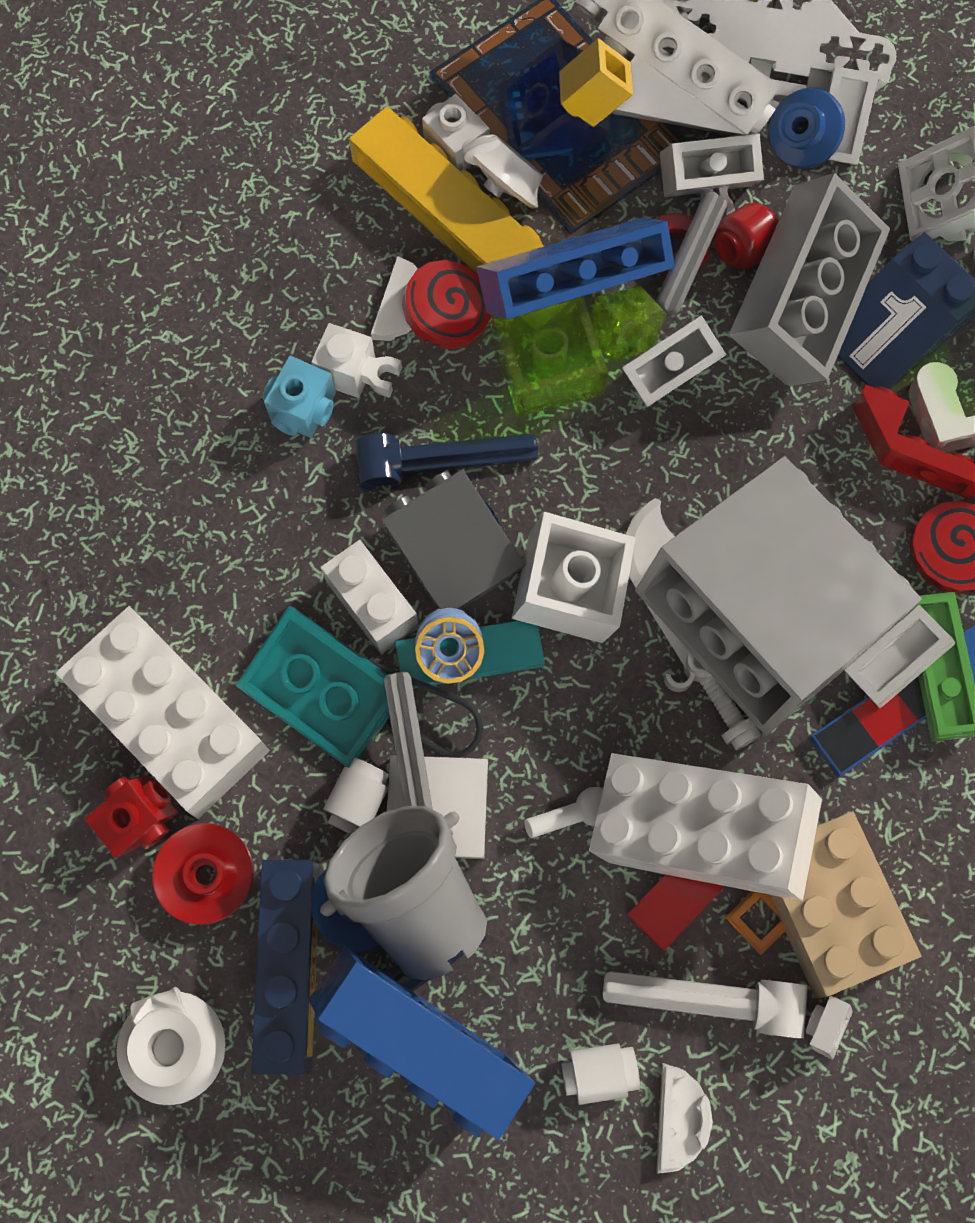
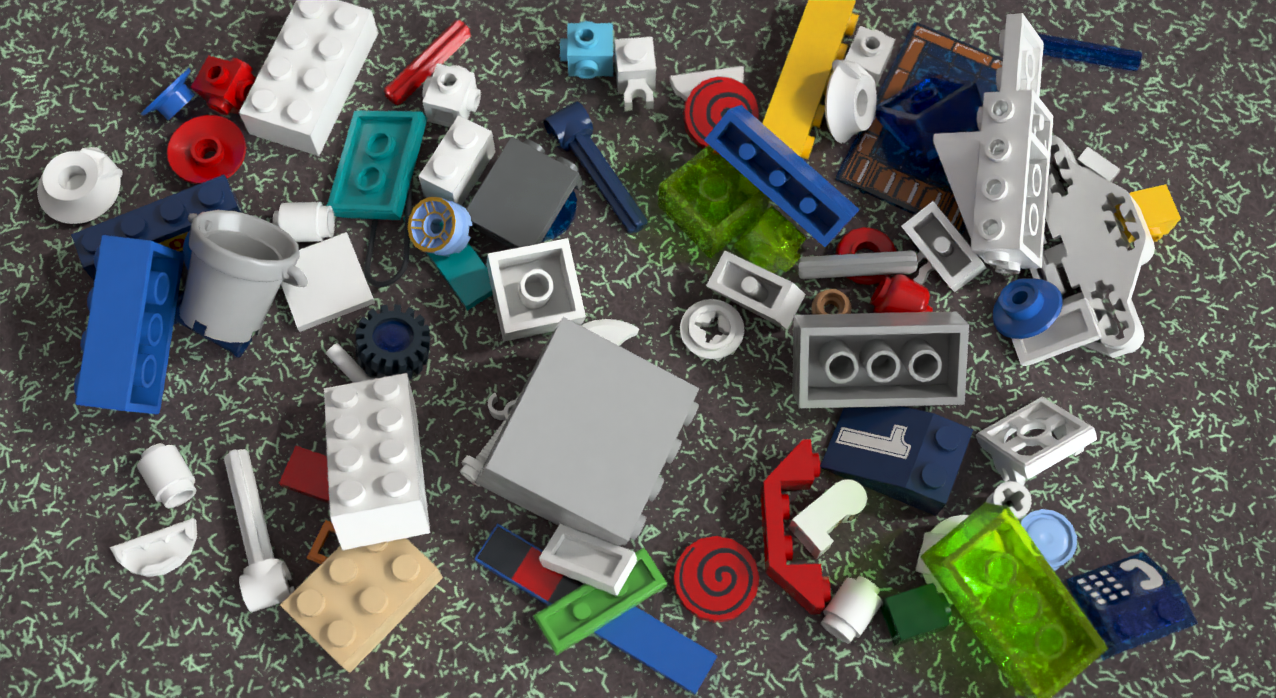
camera: 60 degrees right, 5 degrees down
light grey axle [384,672,433,809] -> none
yellow brick [559,38,633,127] -> none
white plate [806,996,853,1060] -> none
none -> blue piece [140,67,196,121]
none -> black wheel [356,304,431,380]
none -> red axle [384,20,471,106]
none -> white brick [422,64,481,127]
none -> white gear [680,299,744,361]
none -> medium nougat plate [811,289,852,314]

